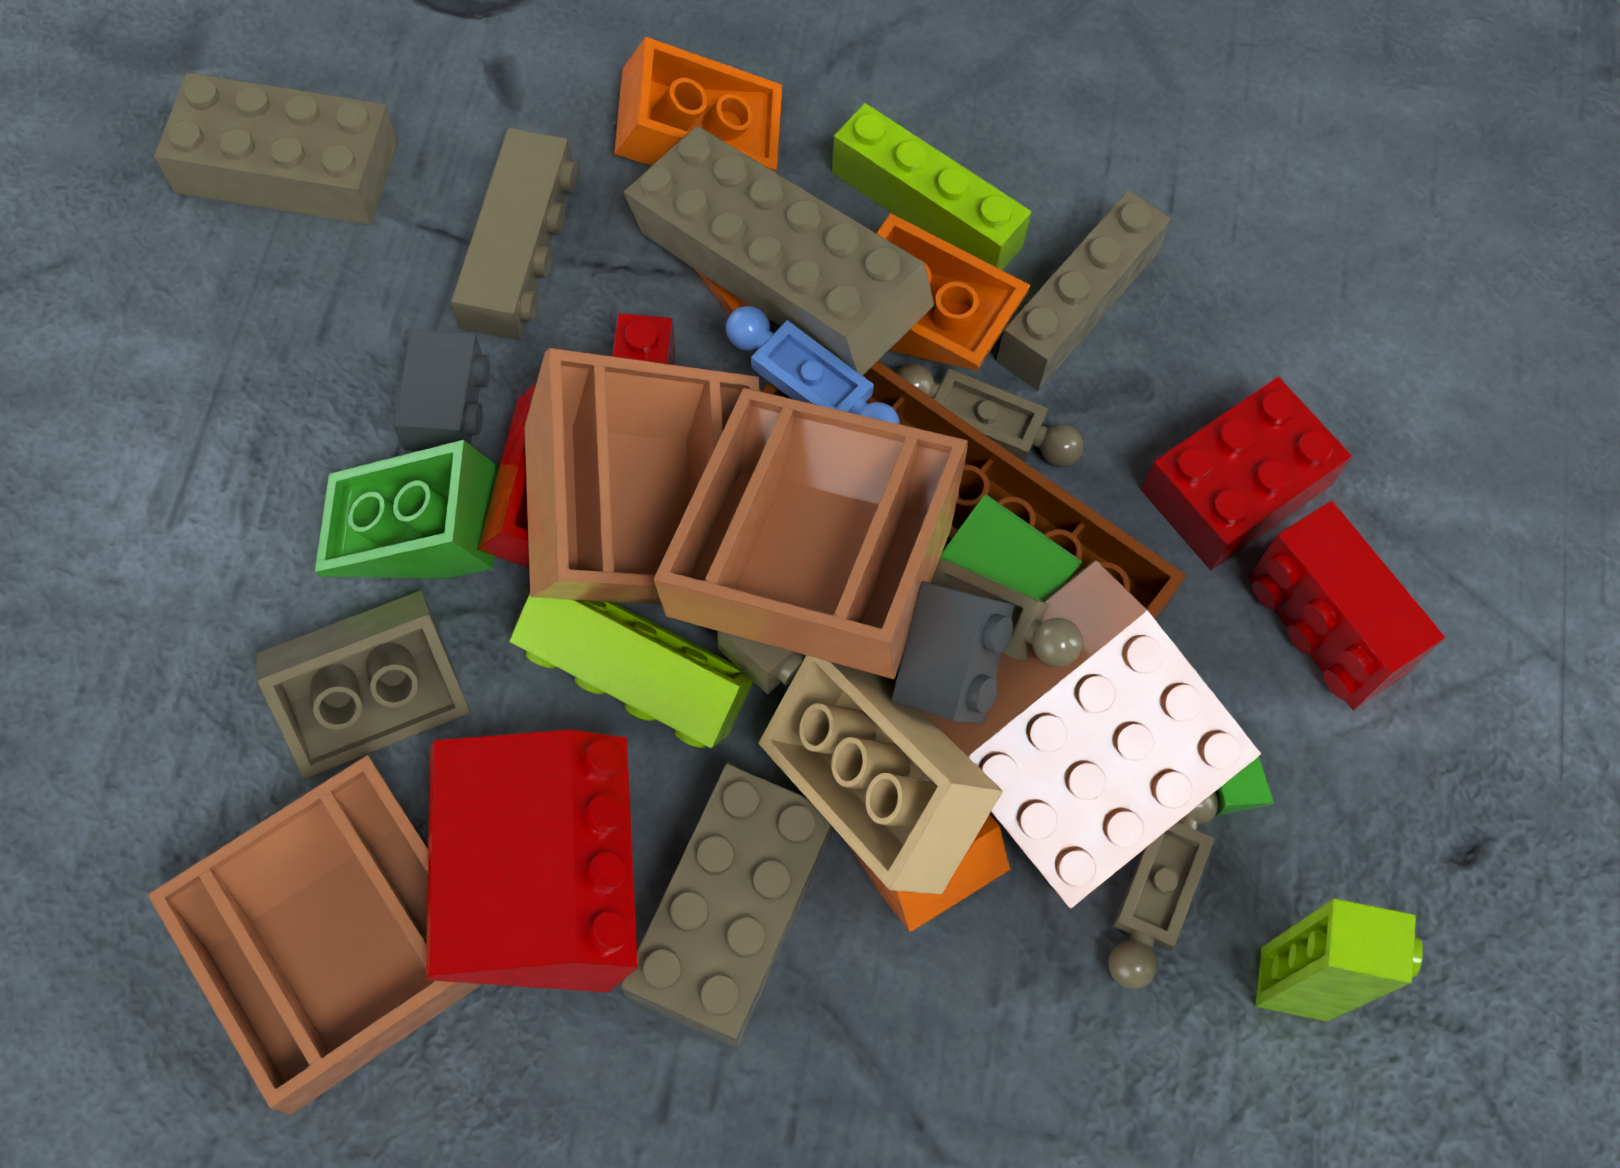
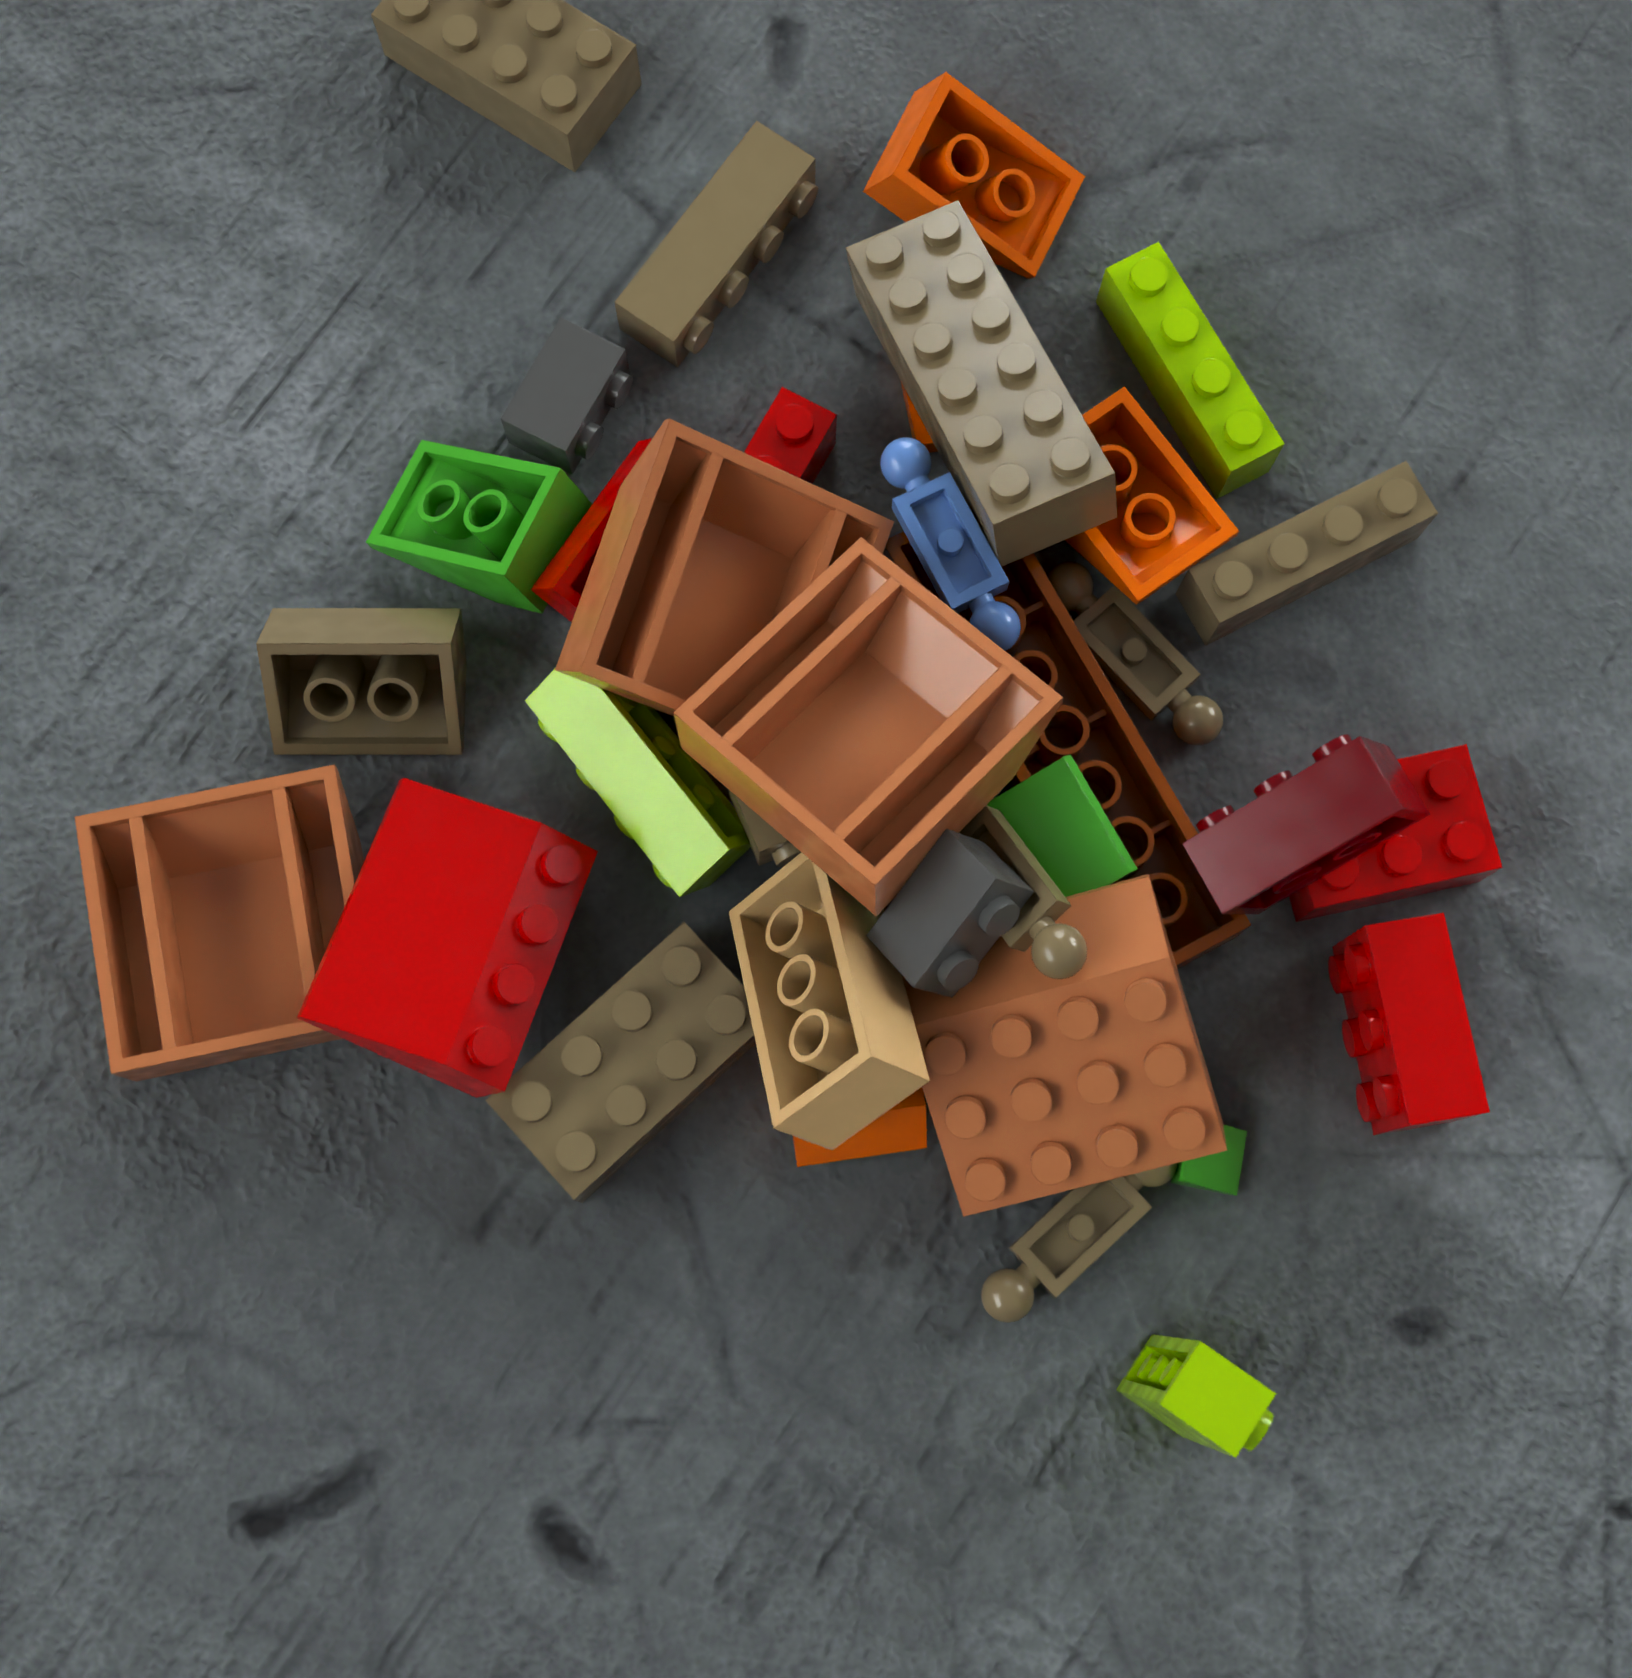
camera: 25 degrees right, 10 degrees up
none -> dark red brick [1182,734,1430,914]

